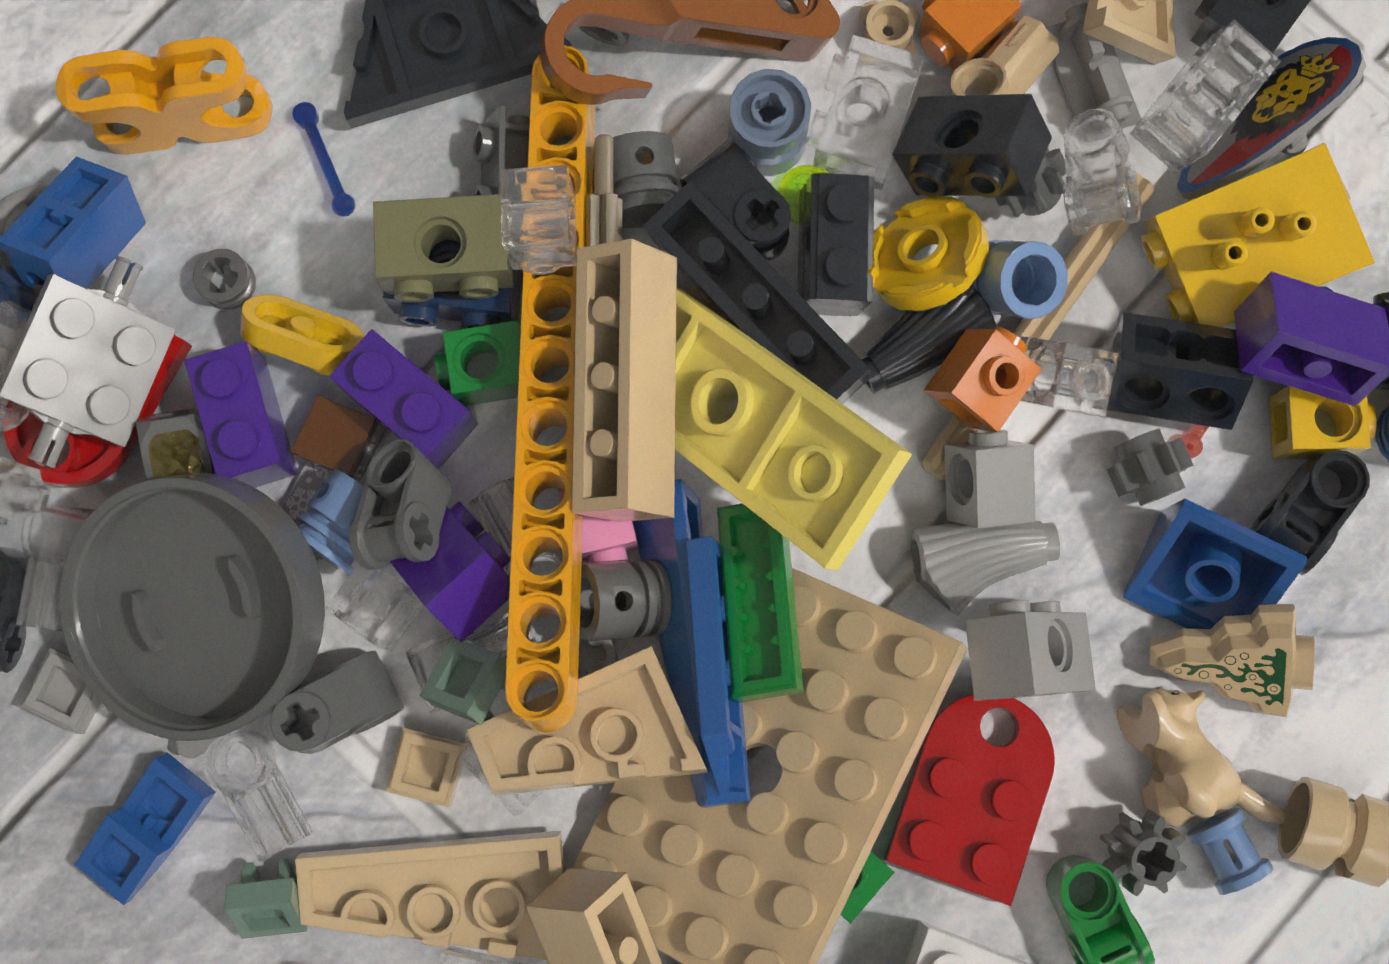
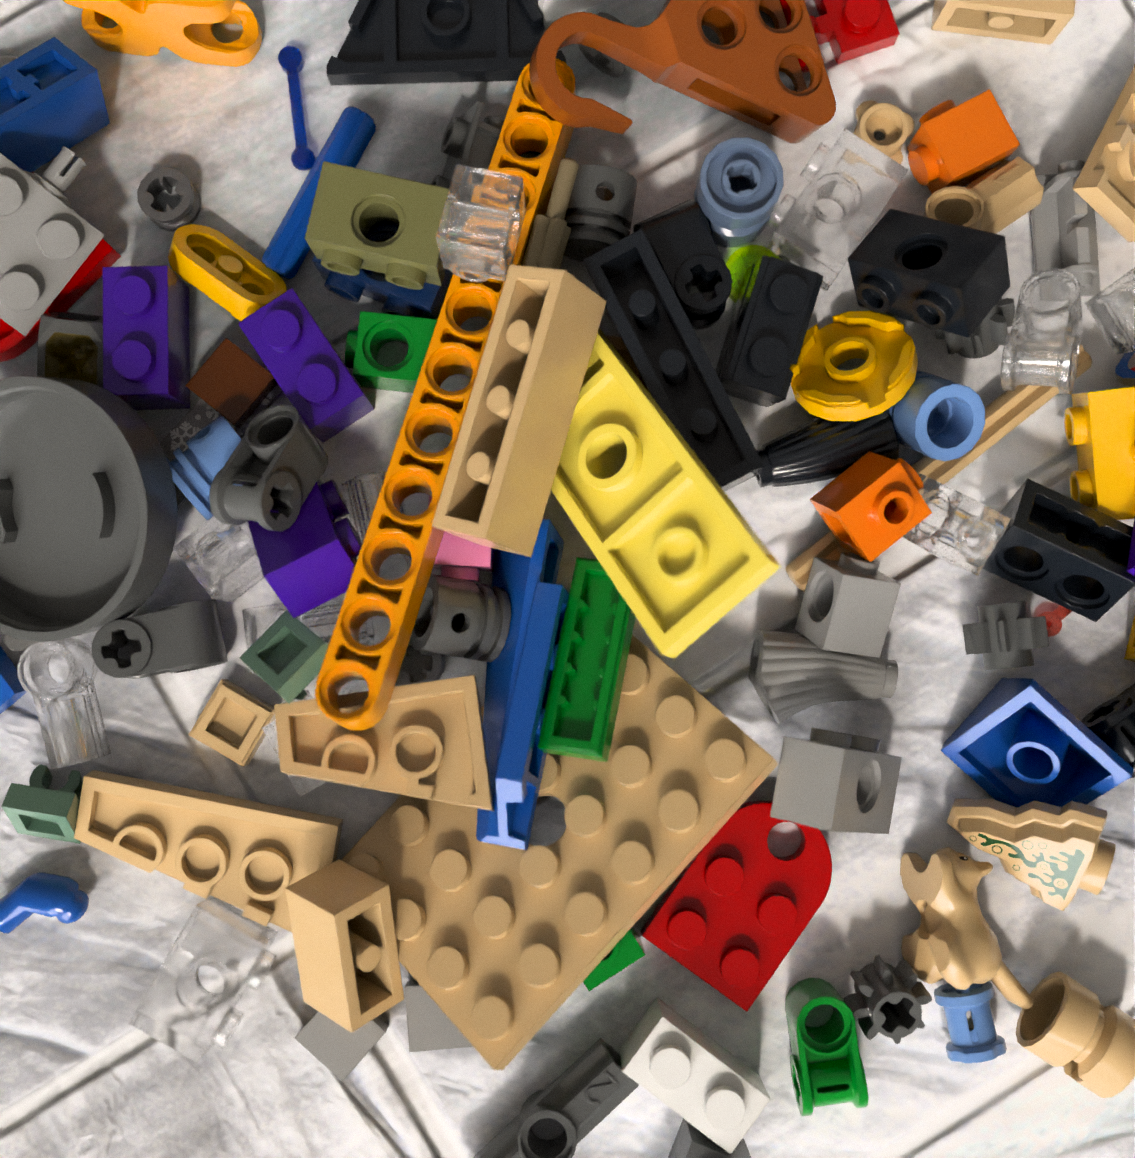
camera: 10 degrees right, 5 degrees up
none -> blue axle [262,106,376,279]

